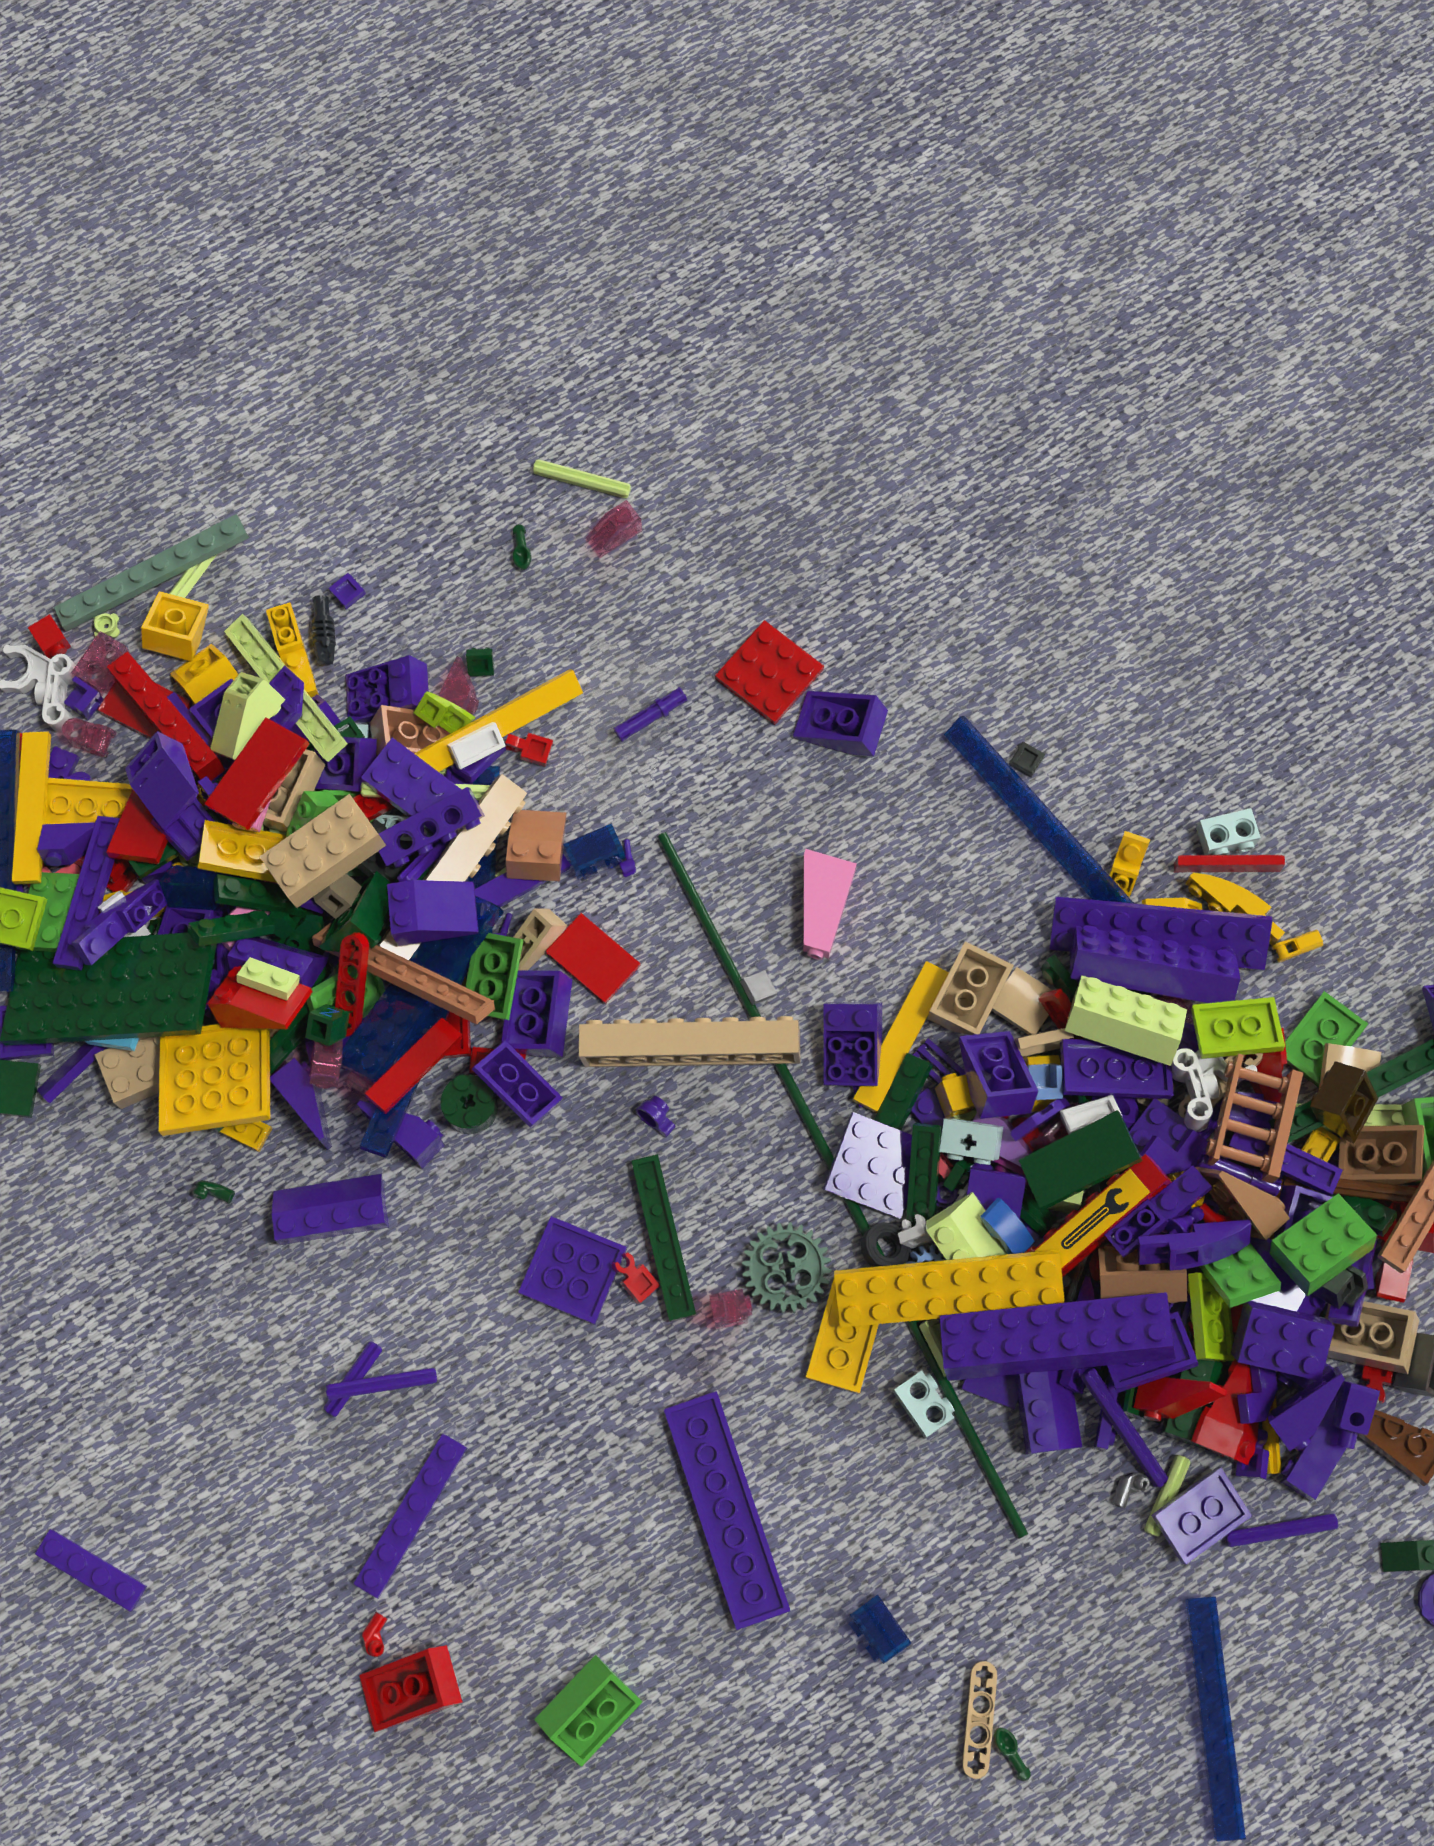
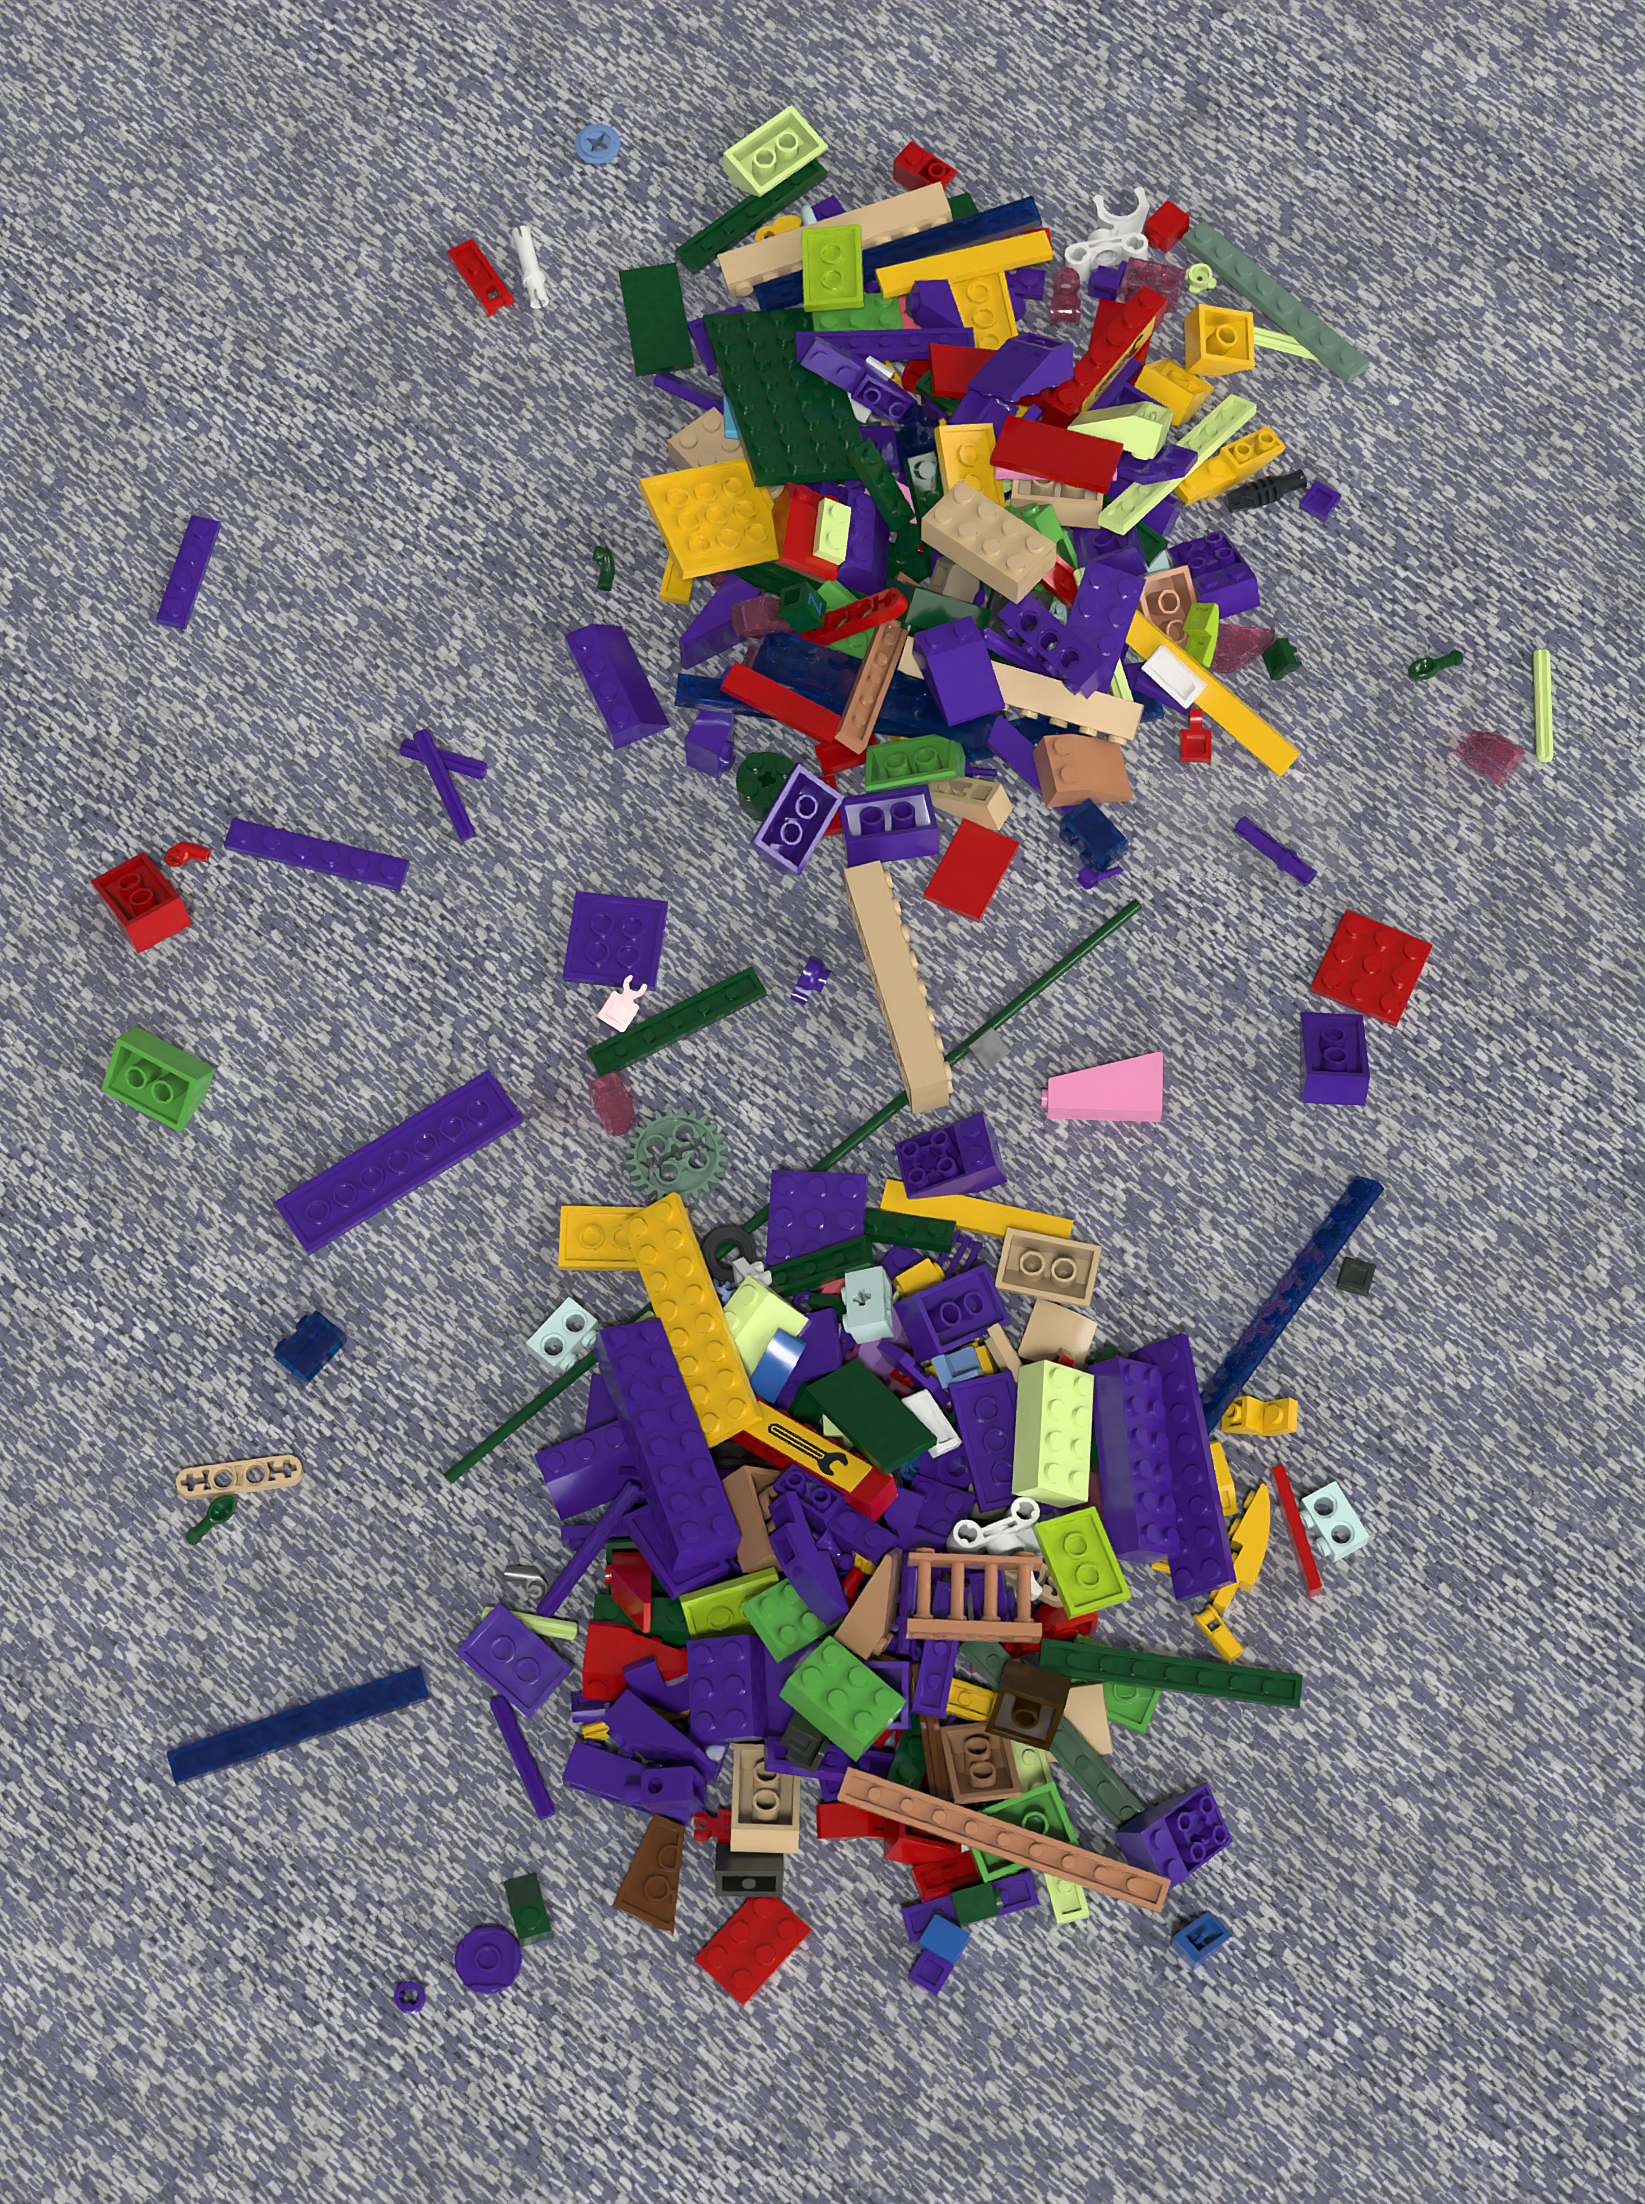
camera: 75 degrees right, 5 degrees down
none -> dark green plate [1037,1638,1303,1709]

